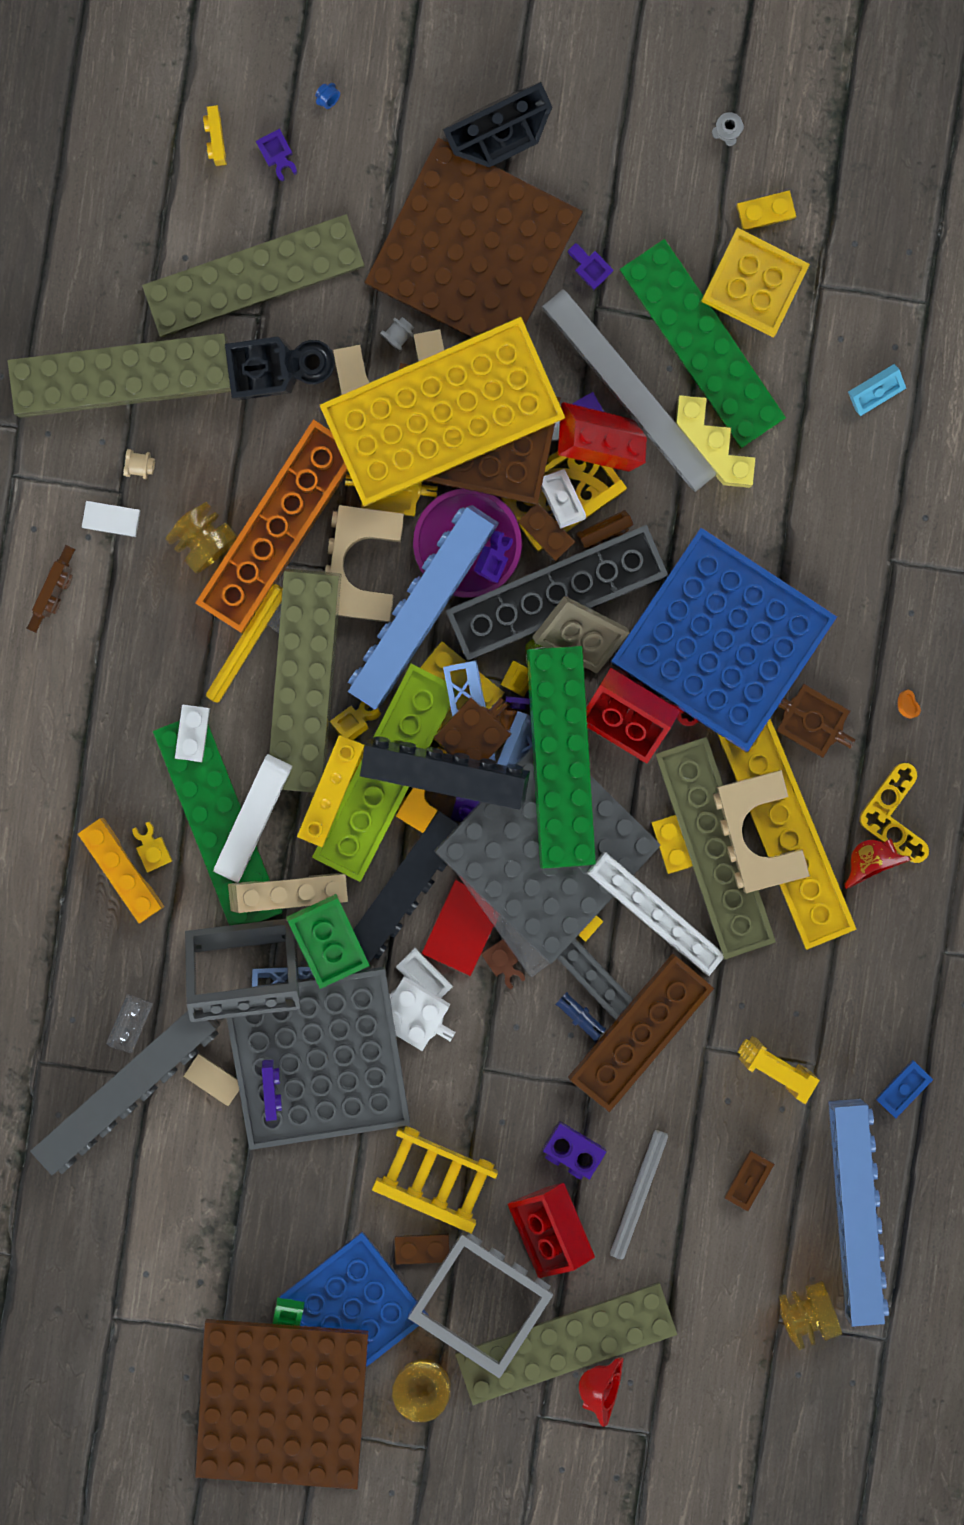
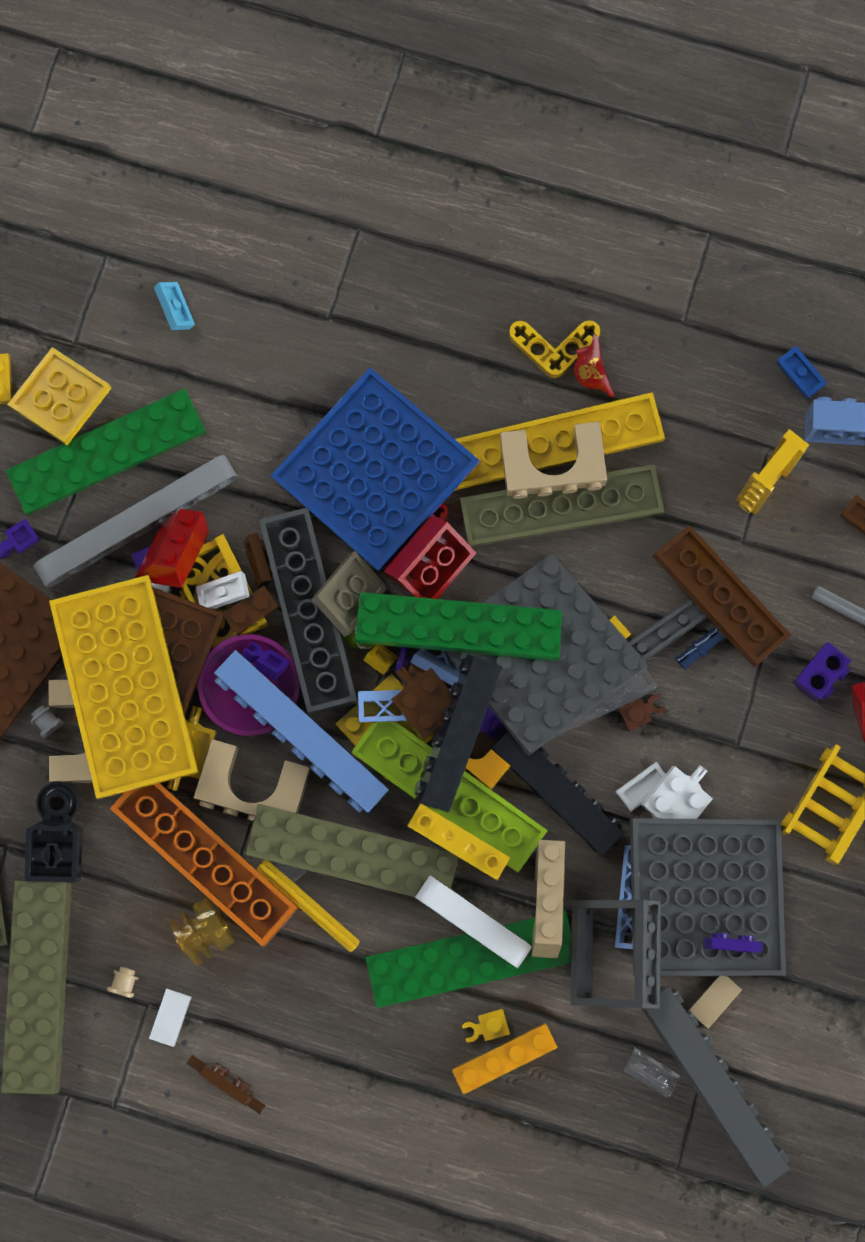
camera: 80 degrees left, 10 degrees down
white plate [175,705,210,762] -> none
green plate [286,894,370,989] -> none
yellow plate [330,701,381,740] -> none
red tile [421,880,499,976] -> none
white tile [587,852,724,976] -> none
yellow plate [651,815,693,874] -> none
light yellow brick [675,395,755,488] -> none
reddish brown plate [776,684,856,758] -> none
orange piece [897,690,921,719] -> none

